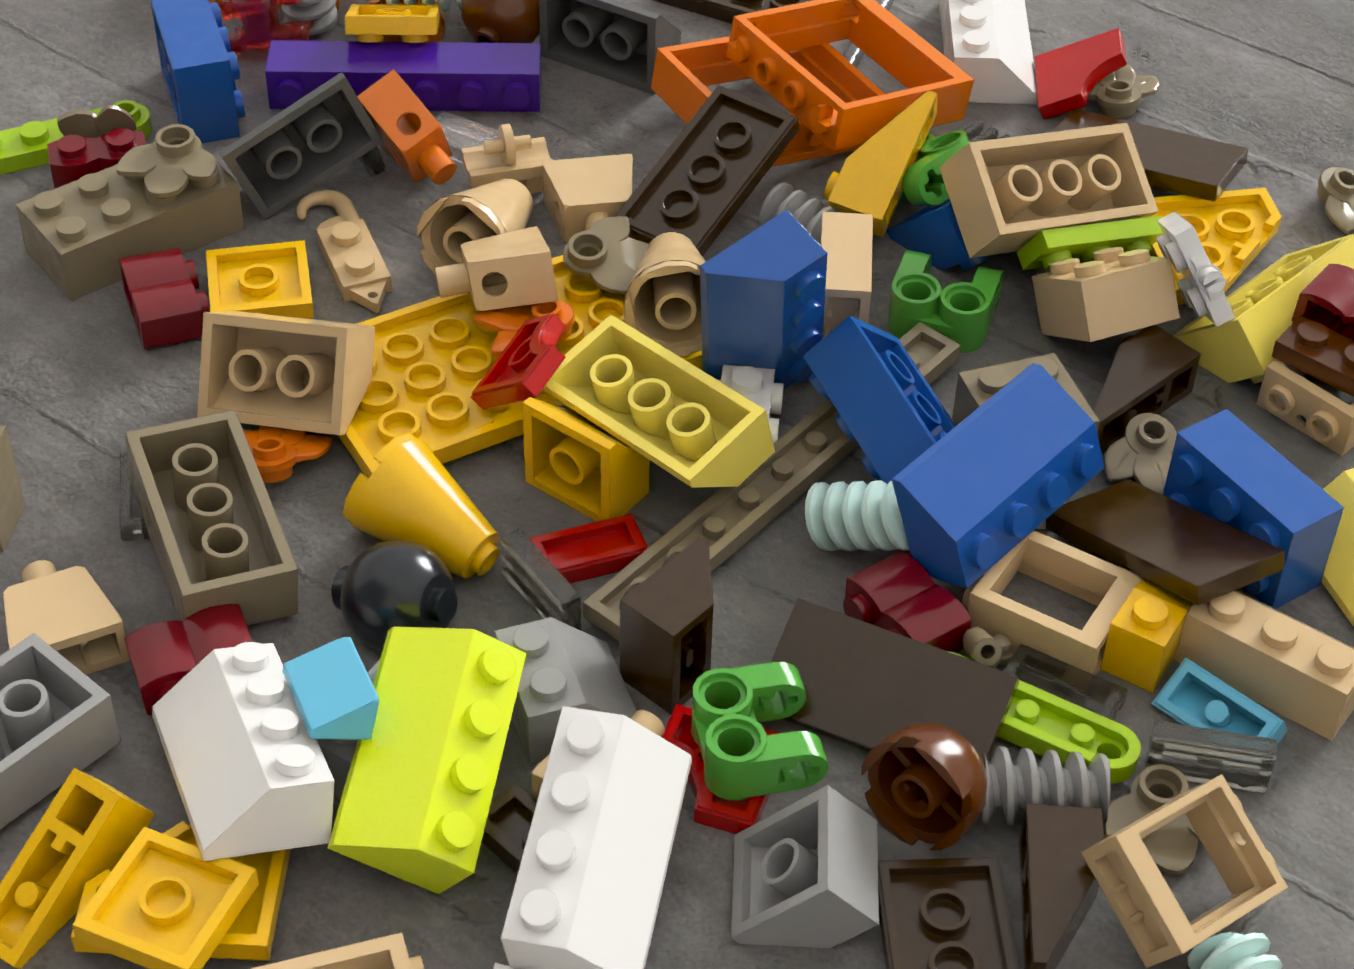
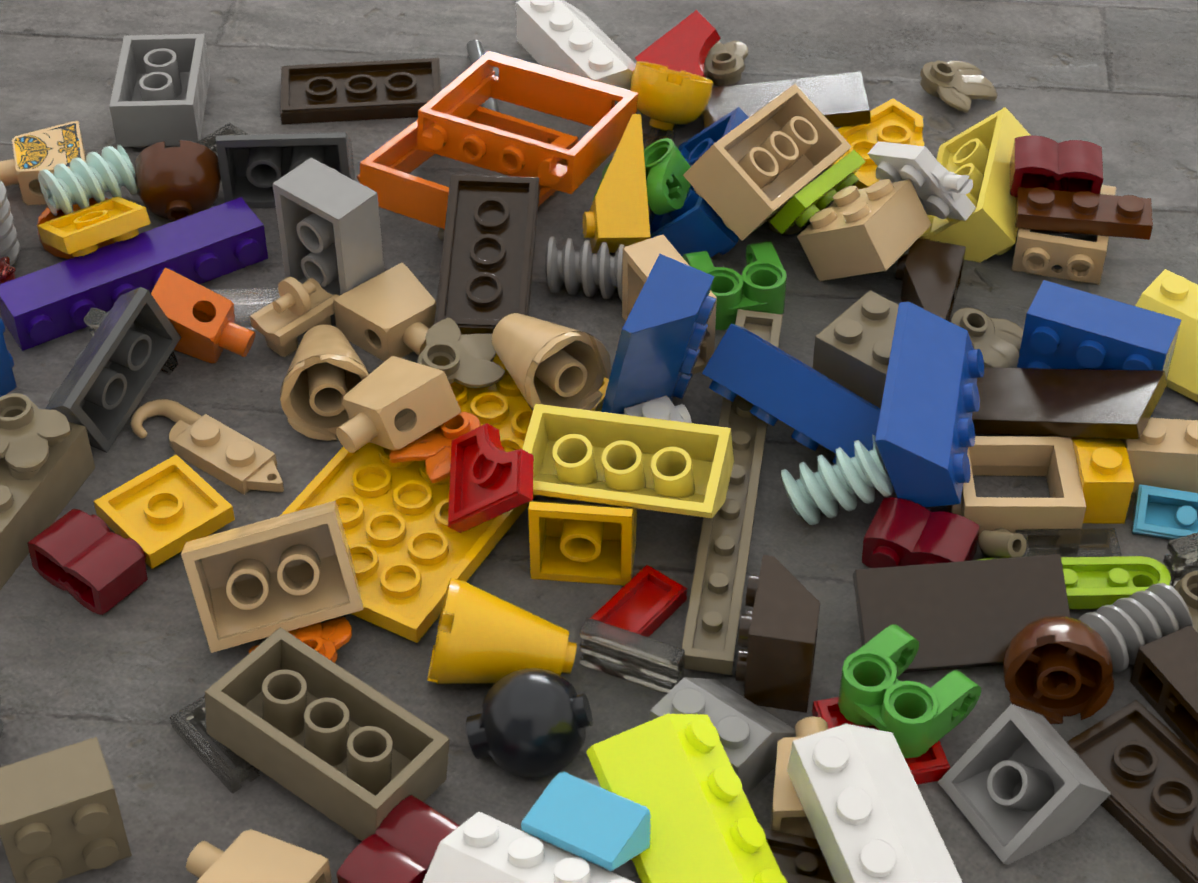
camera: 30 degrees left, 0 degrees up
none -> light grey brick [272,158,385,316]
none -> yellow cylinder [630,61,713,131]

